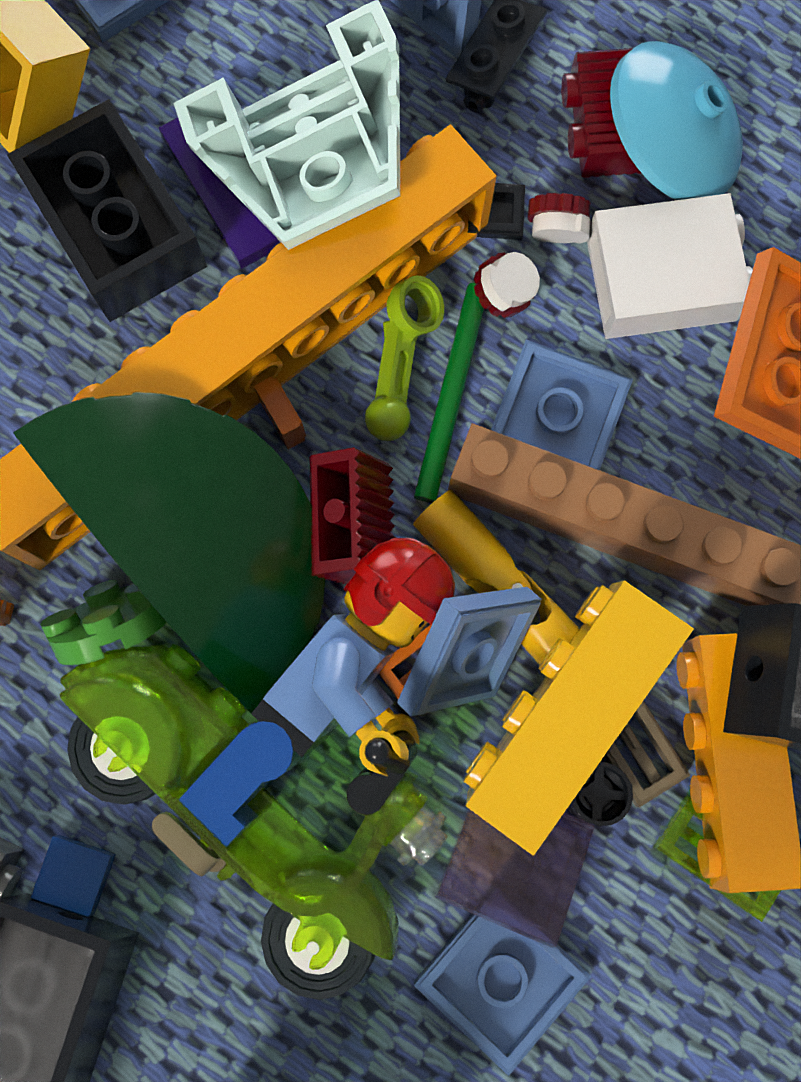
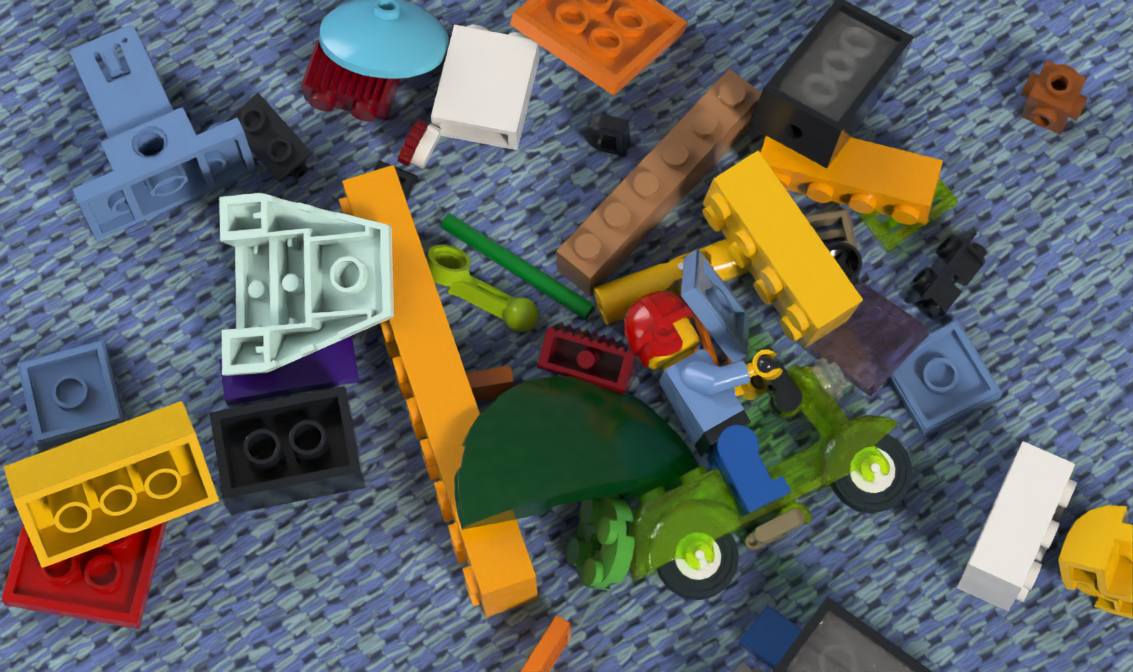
camera: 65 degrees left, 10 degrees down
white piece [474,252,540,318] -> none
medium blue tile [491,339,633,470] -> none
none -> black tile [584,114,631,156]
none -> black hinge [904,231,987,320]

